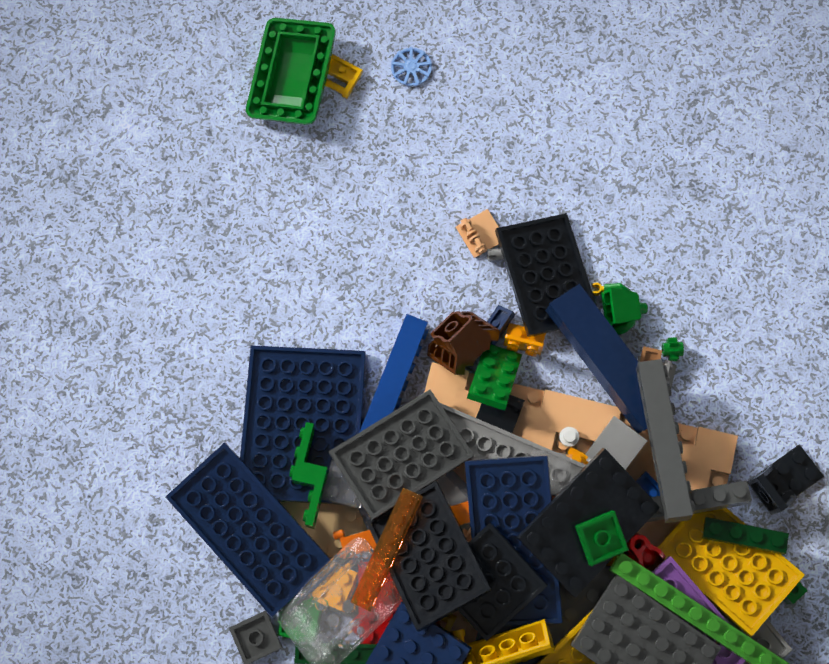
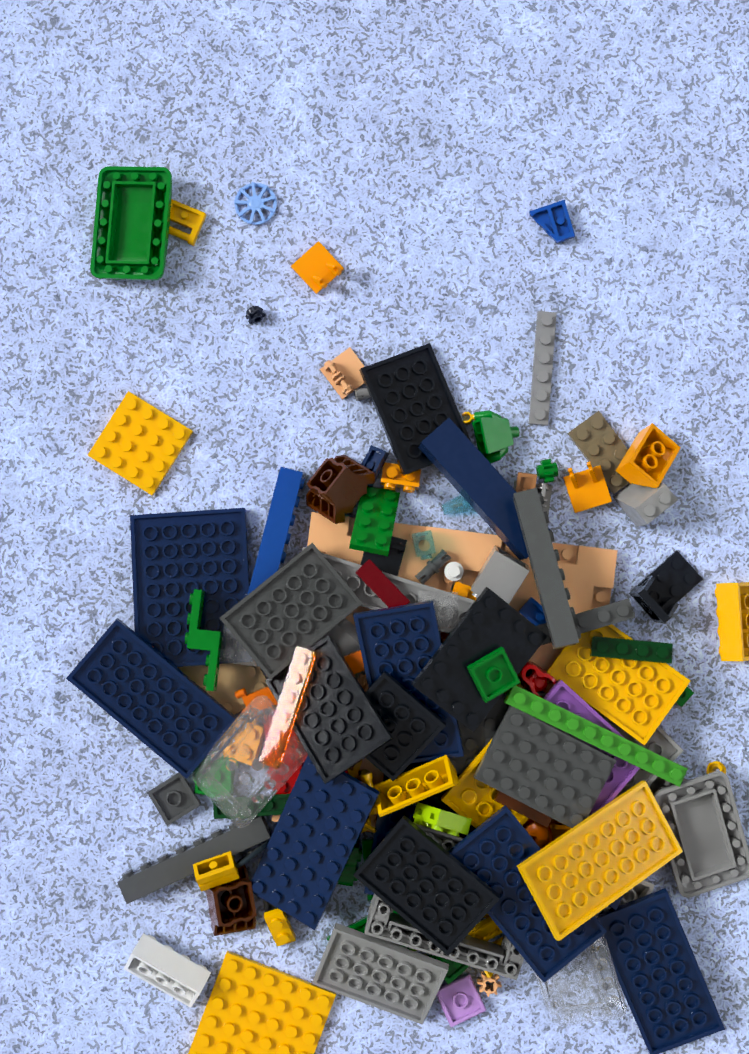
camera: 10 degrees left, 10 degrees up
none -> yellow plate [88,391,193,496]
none -> black plate [245,306,266,324]
none -> light orange plate [291,241,344,294]
none -> dark red tile [355,559,411,608]
none -> clear light blue brick [411,530,436,560]
none -> dark grey pin [415,549,451,584]
none -> clear light blue cone [441,495,471,515]
none -> light grey plate [528,311,557,426]
none -> blue wing [529,200,575,243]
none -> light orange plate [563,461,612,513]
none -> dark tan plate [567,411,629,494]
none -> light grey slope [613,483,678,527]
none -> light orange slope [616,423,681,488]

